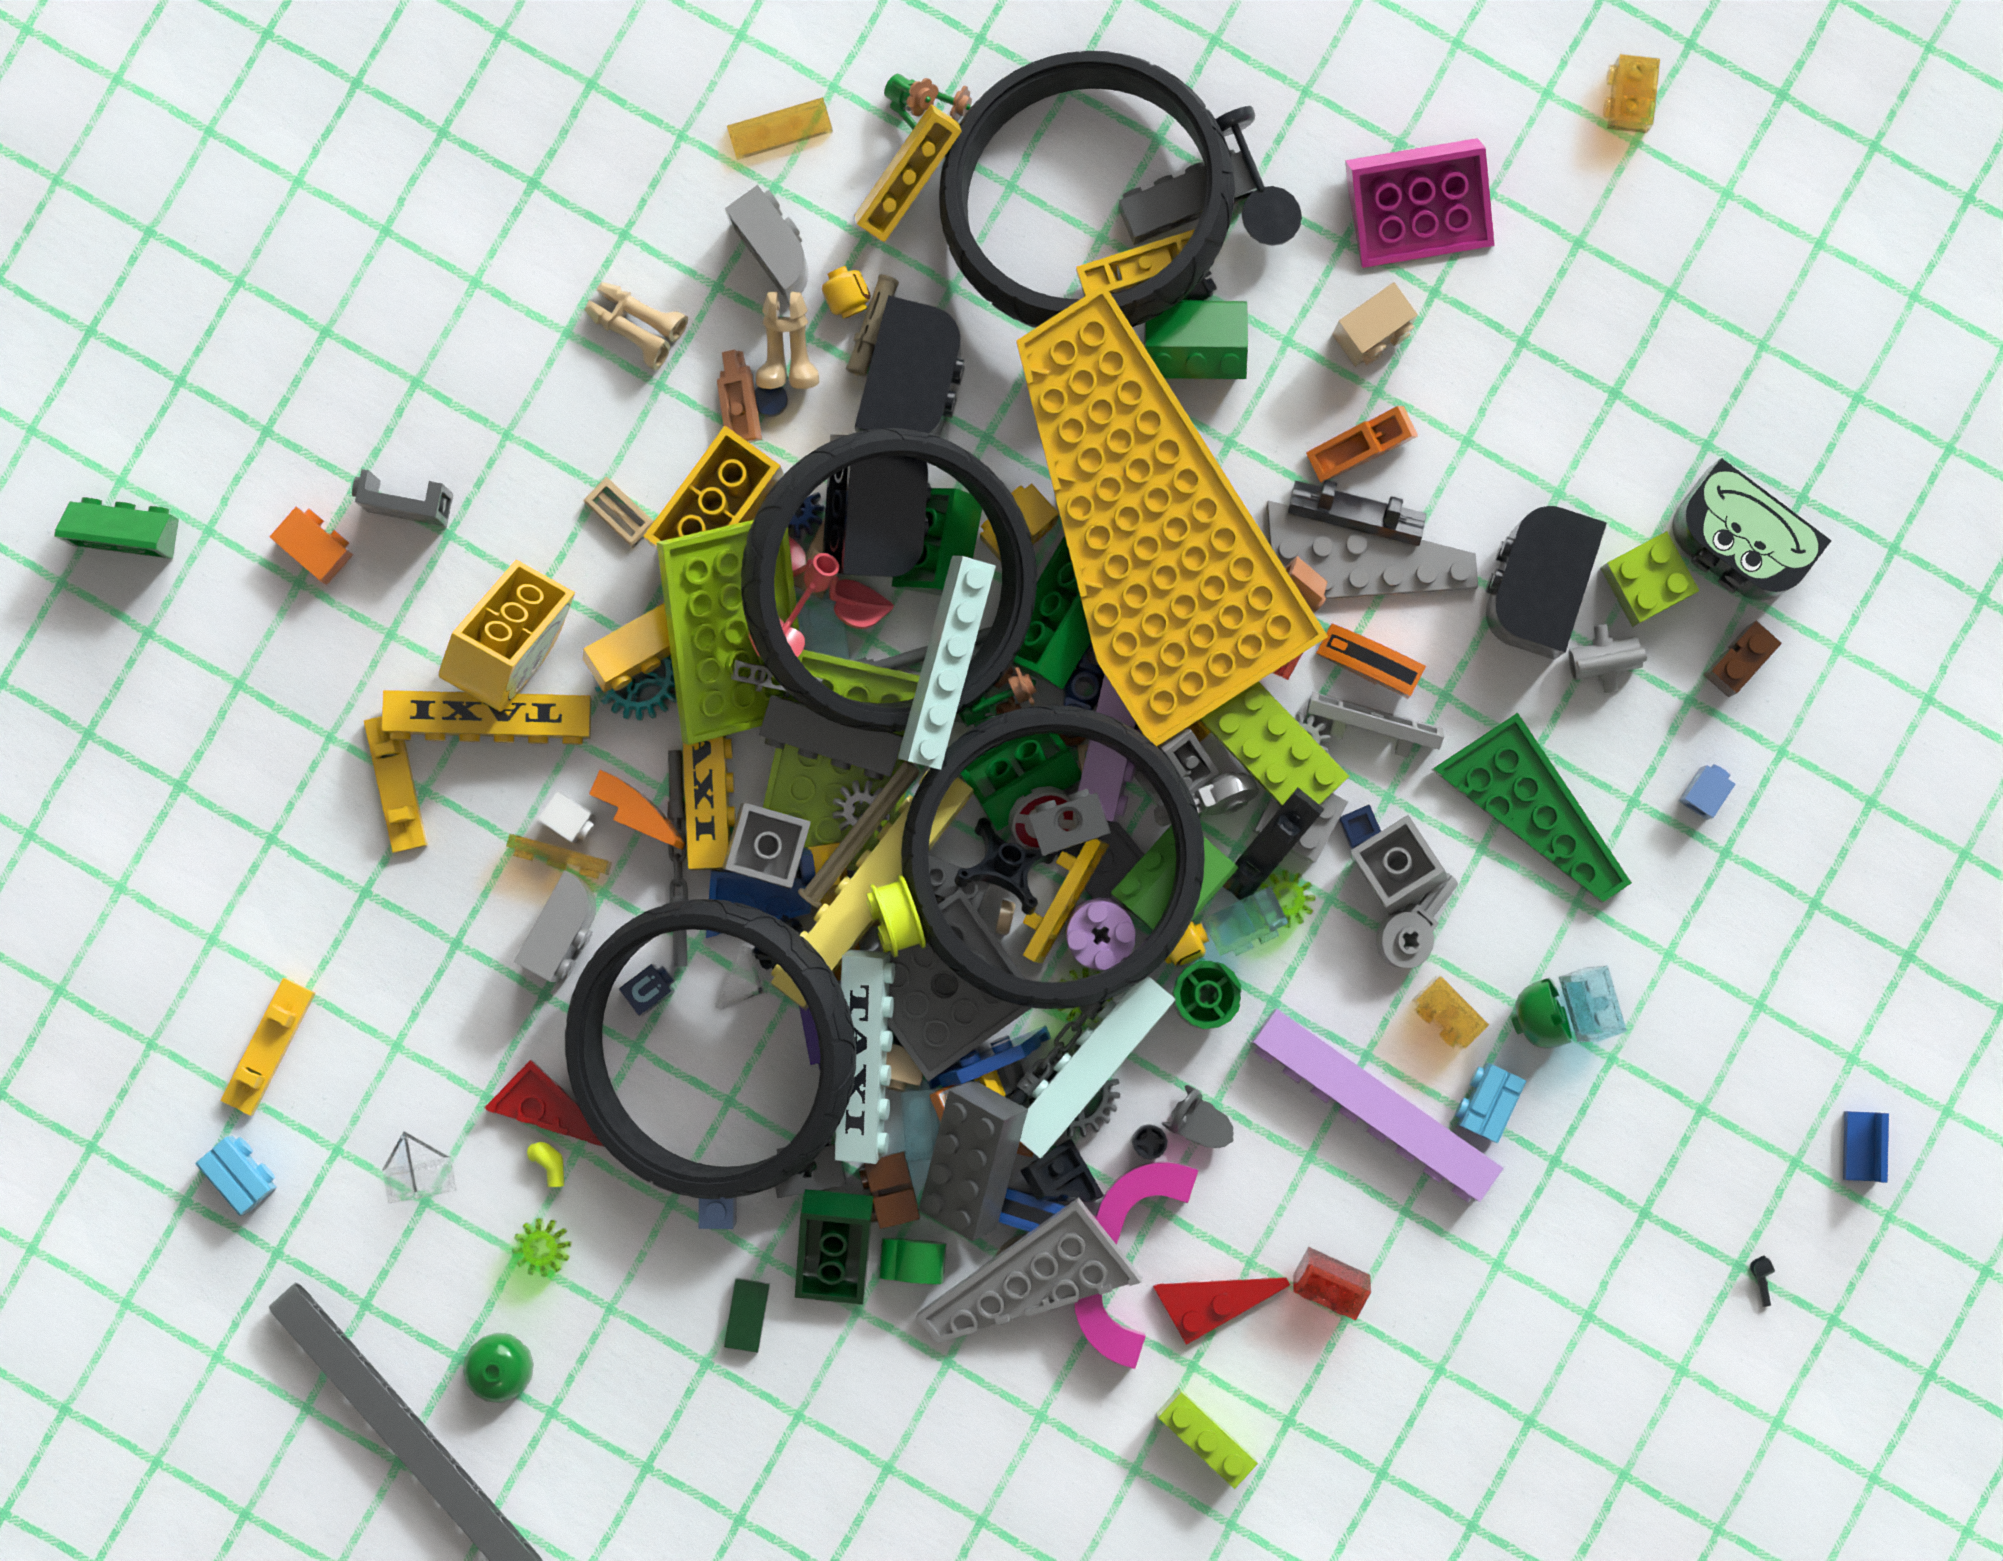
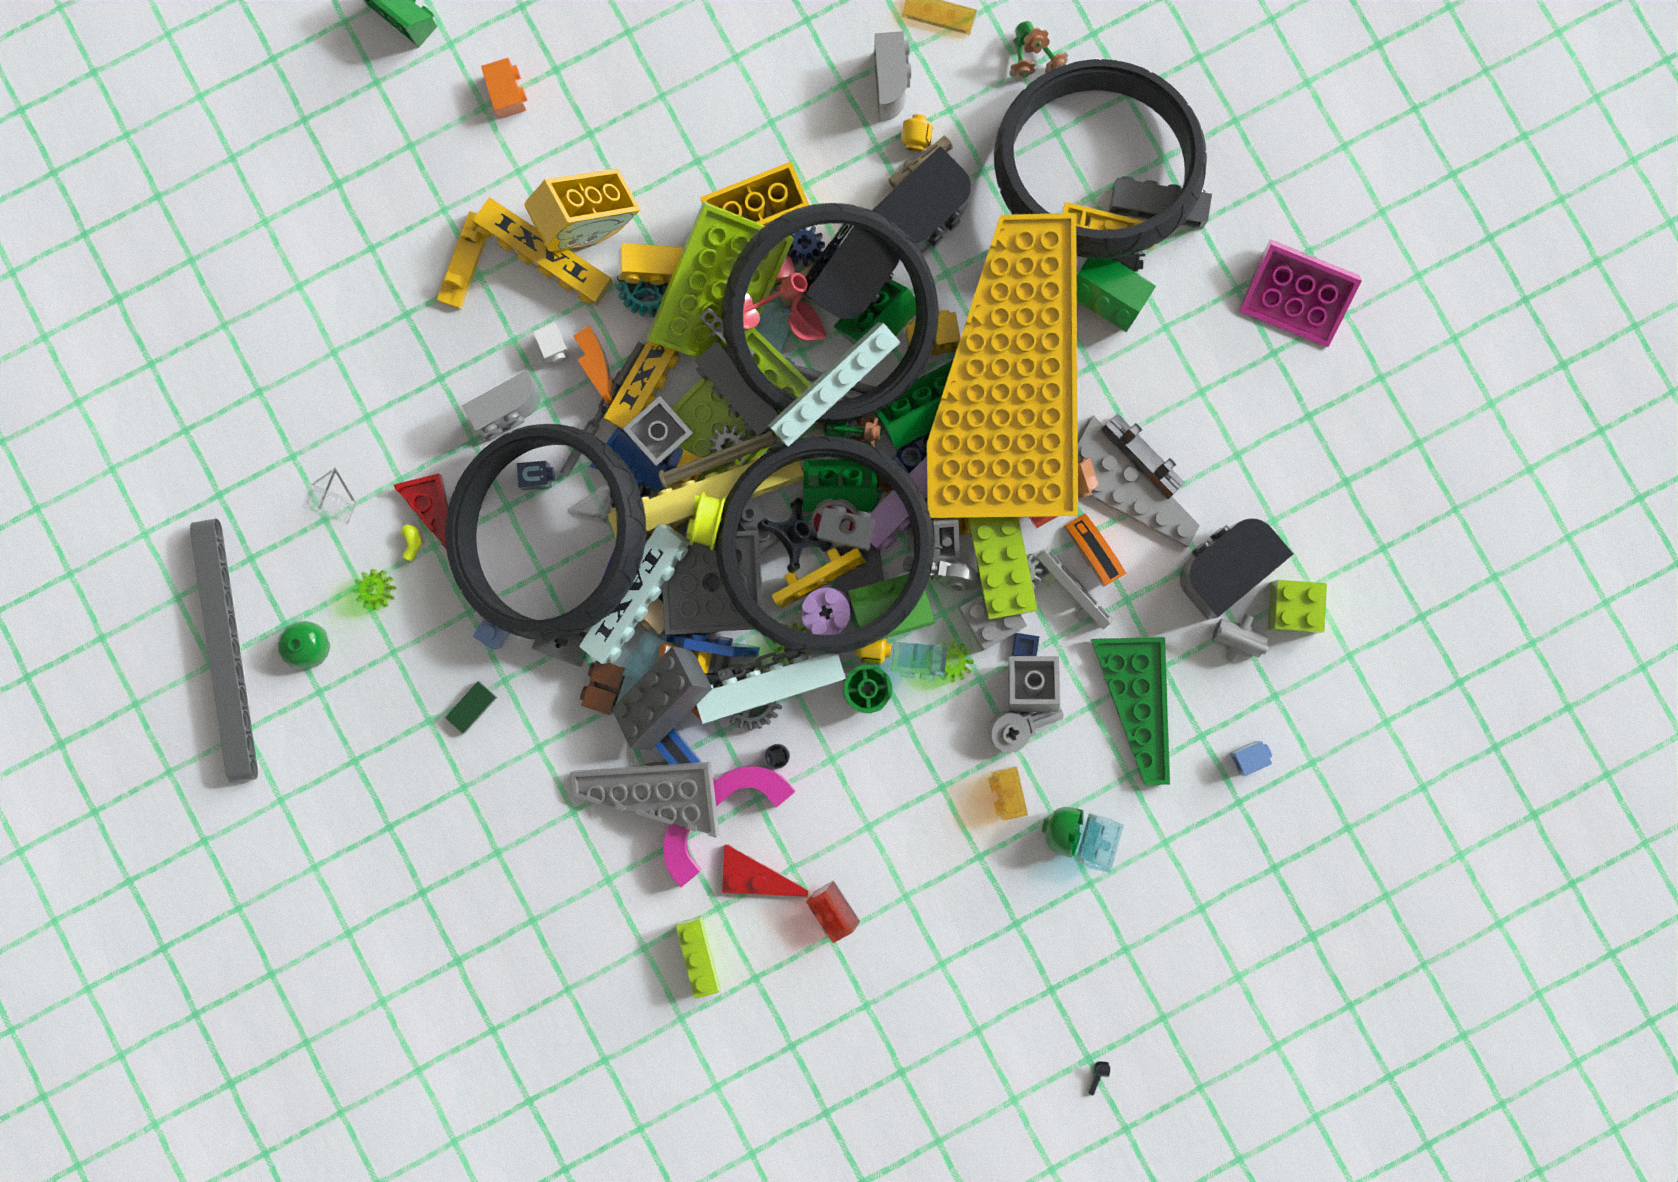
camera: 35 degrees right, 0 degrees up
medium azure brick [195,1136,277,1216] -> none
yellow hinge [220,978,316,1116] -> none
dark grey panel [352,469,453,527] -> none
clear yellow plate [506,833,612,879] -> none
tan tile [583,477,654,548] -> none
tan piece [584,282,688,371] -> none
nougat hinge [717,350,762,443] -> none
dark blue tile [755,386,788,417] -> none
tan piece [756,291,820,389] -> none
dark green brick [794,1189,874,1305] -> none
yellow brick [854,104,962,243] -> none
green piece [879,1238,947,1284] -> none
tan tile [995,900,1016,936] -> none
black wing [1020,1139,1104,1202] -> none
dark grey piece [1161,1085,1234,1148] -> none
black piece [1215,106,1302,246] -> none
black hinge [1222,787,1324,904] -> none
lavender brick [1251,1009,1503,1203] -> none
orange slope [1306,406,1418,483] -> none
tan brick [1332,282,1418,367] -> none
medium azure brick [1455,1063,1526,1143] -> none
clear yellow brick [1603,54,1660,133] -> none
brick [1672,458,1832,600] -> none
reddish brown piece [1703,620,1782,697] -> none
blue panel [1843,1111,1889,1183] -> none

